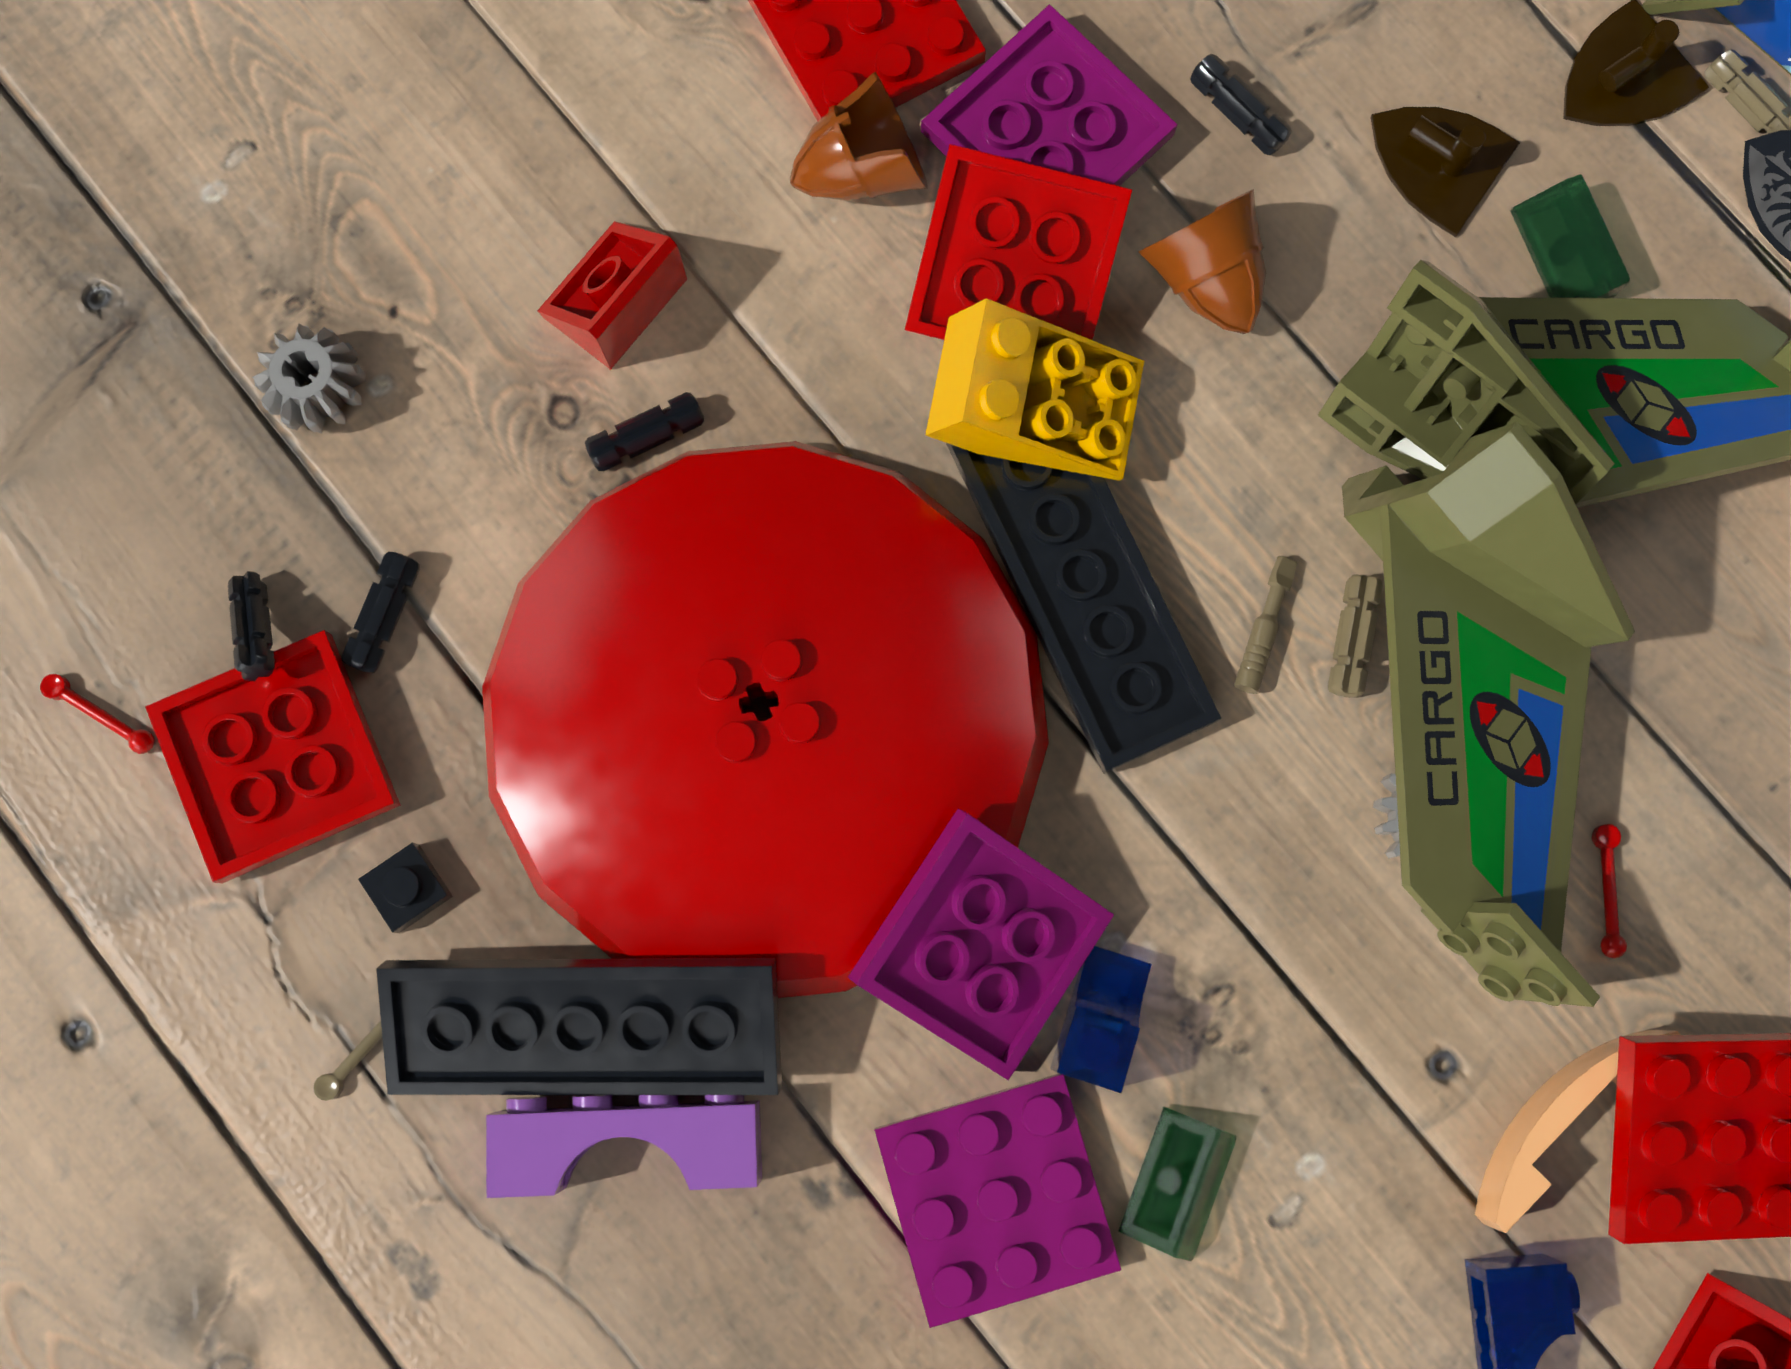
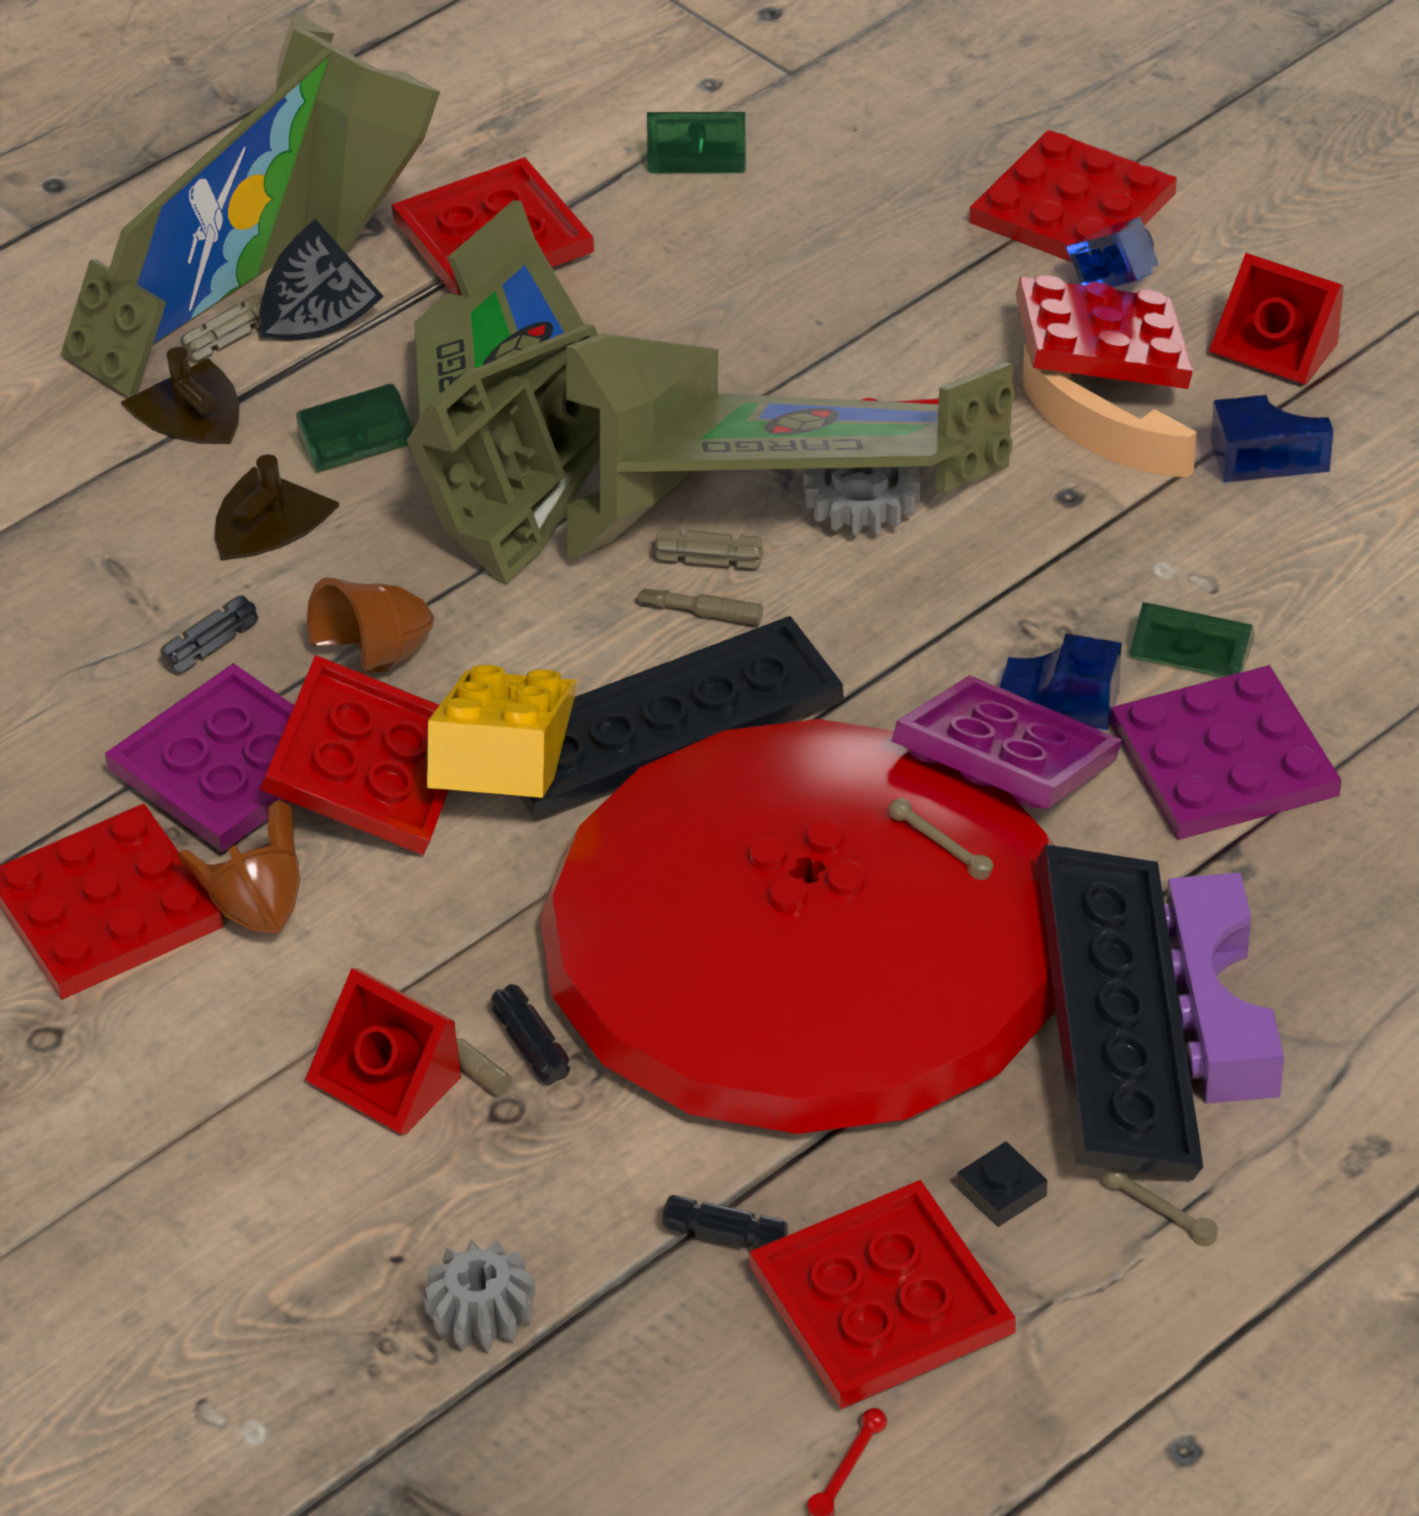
camera: 90 degrees left, 35 degrees down
black axle [227,571,275,681] -> none
none -> dark tan piece [457,1038,512,1096]
none -> dark tan hinge [889,798,993,880]

